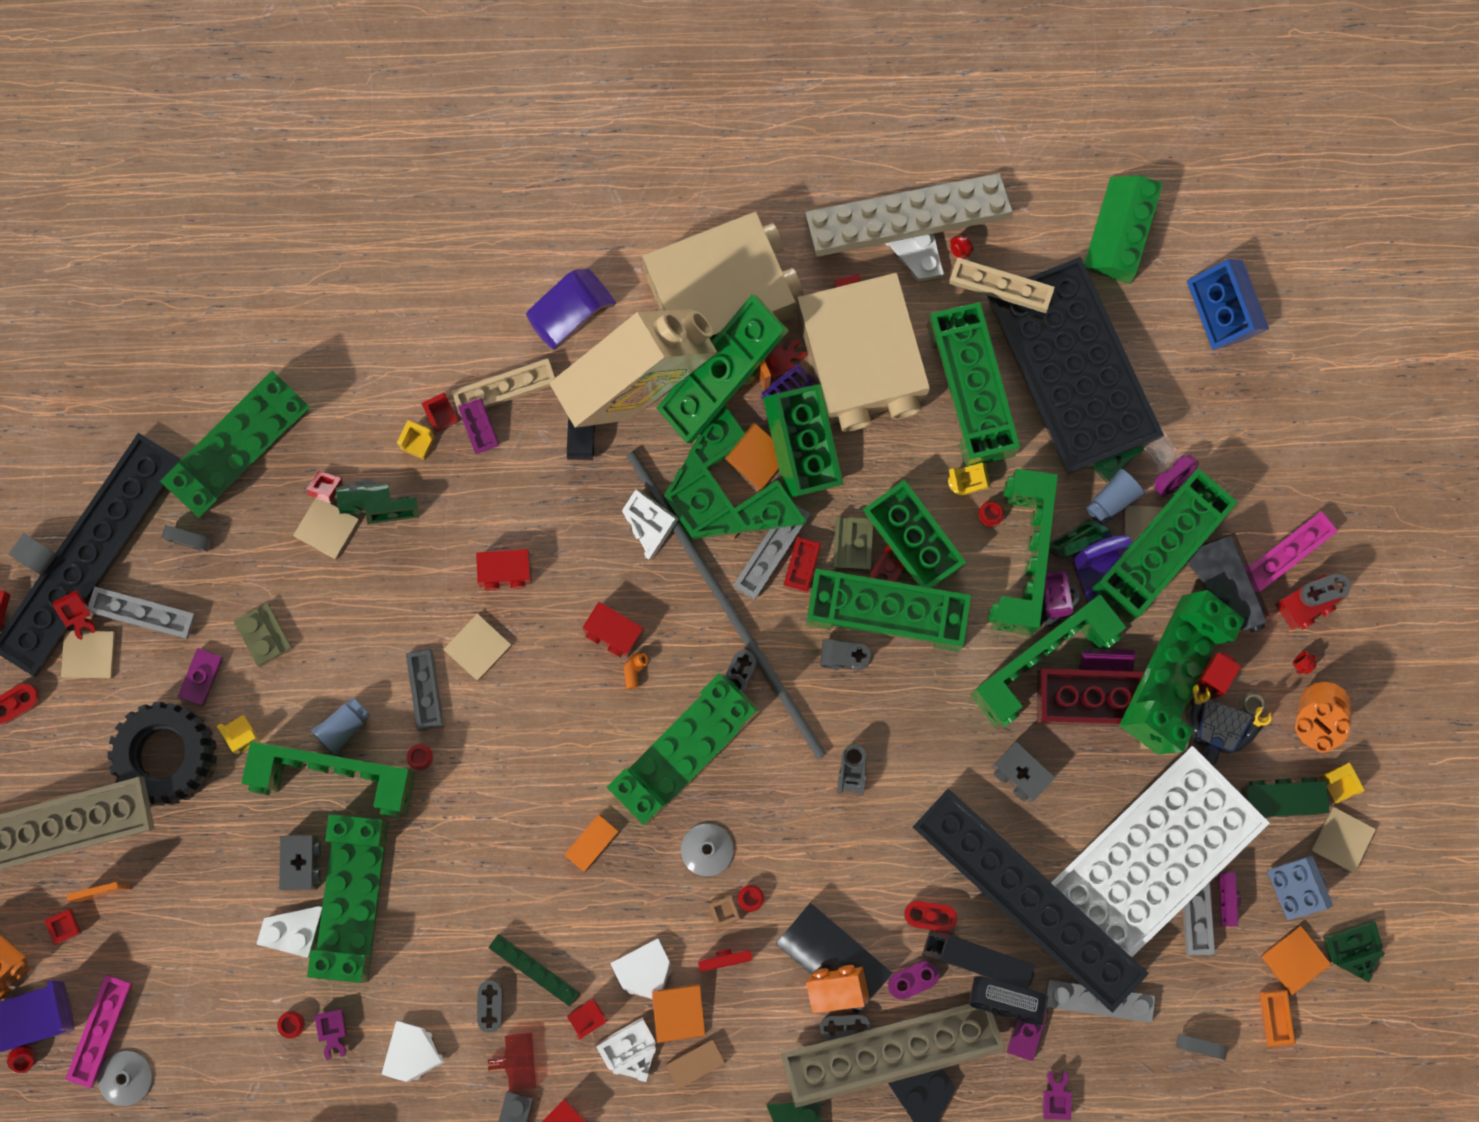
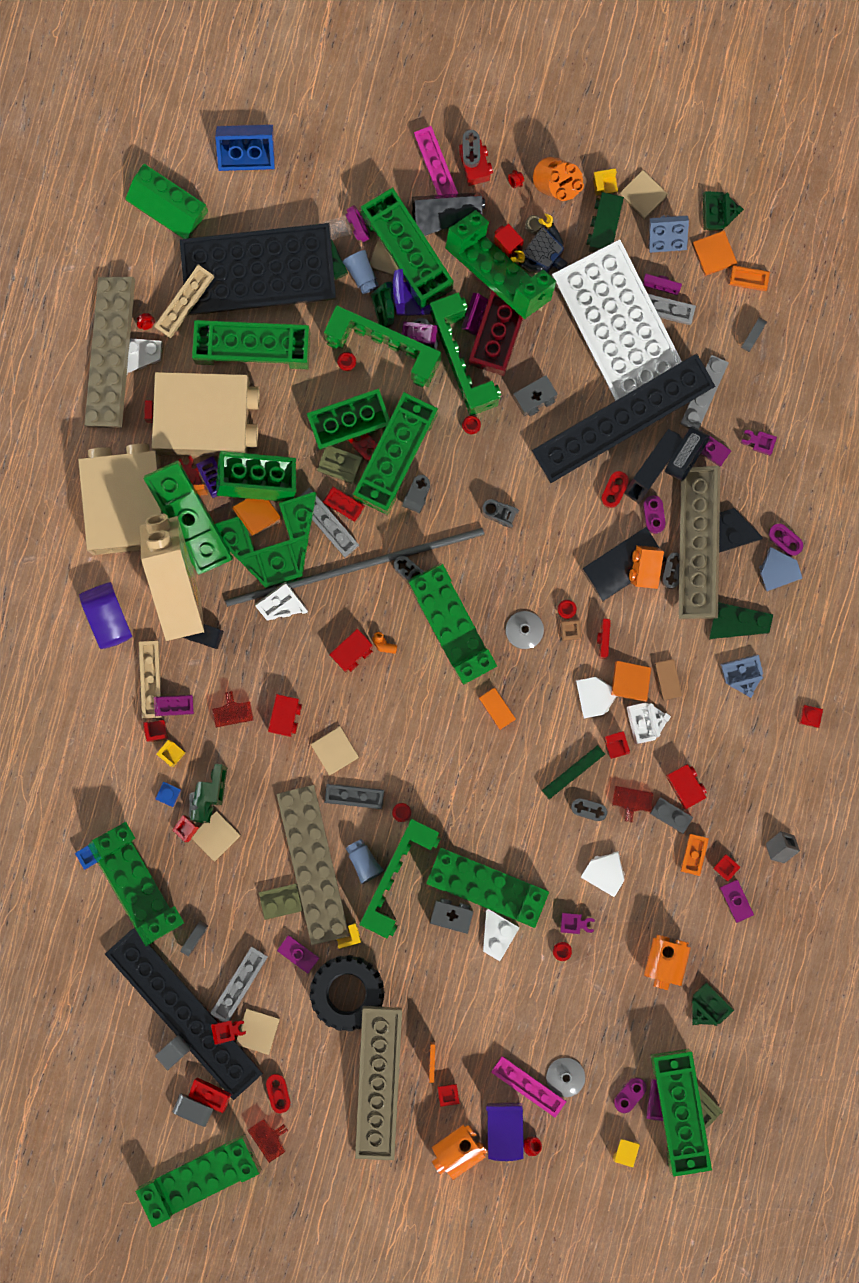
camera: 70 degrees left, 5 degrees up
yellow bracket [948,462,991,496] -> none
none -> blue plate [75,846,97,870]
none -> blue plate [155,782,181,807]
none -> clear red plate [212,691,254,728]
none -> dark tan plate [277,785,350,945]
none -> red plate [462,415,481,435]

